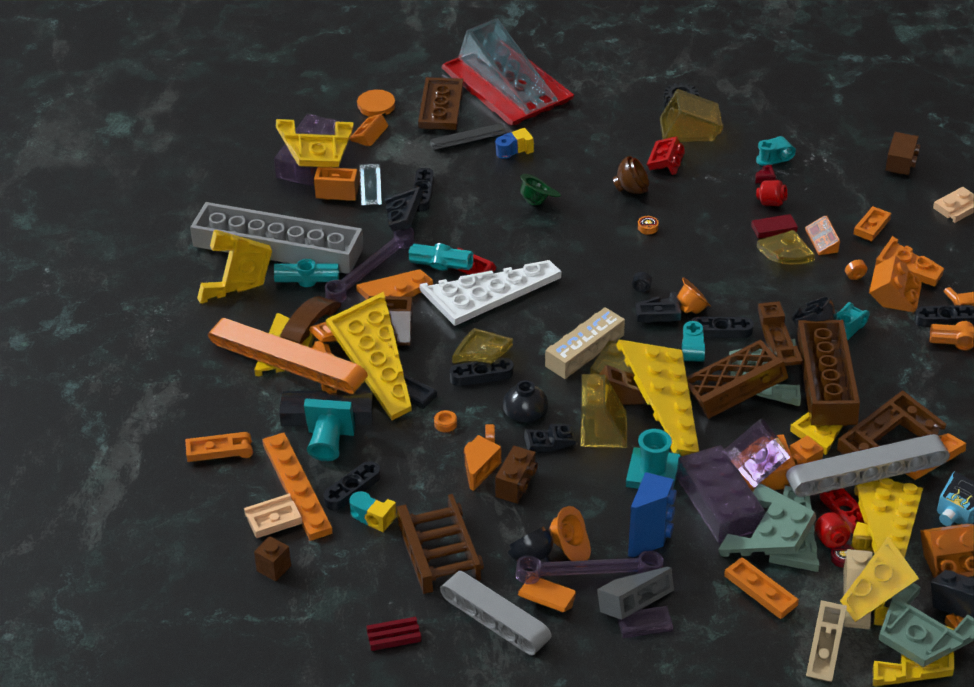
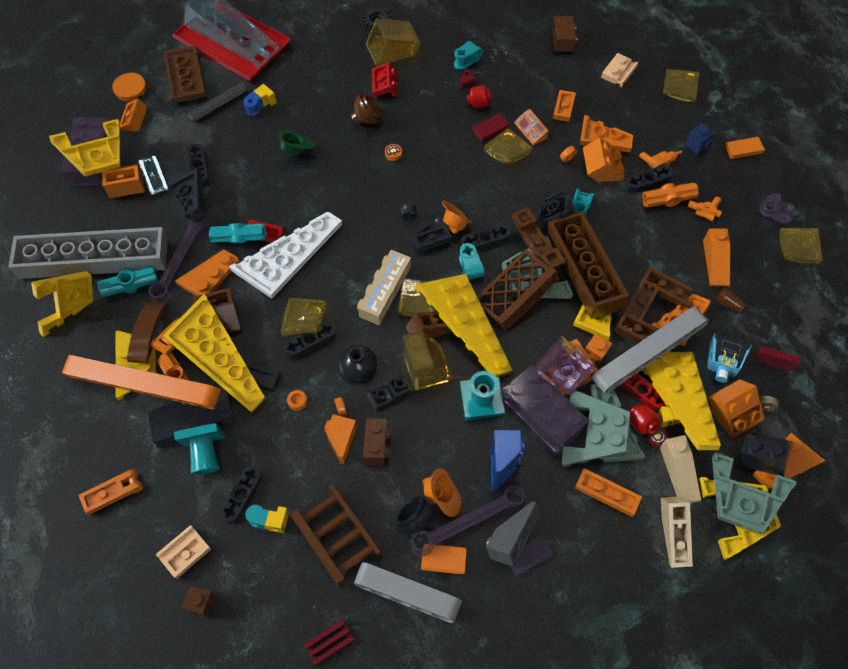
camera: 20 degrees left, 20 degrees up
orange plate [262,433,333,541] -> none
yellow wing [840,536,919,622] -> none

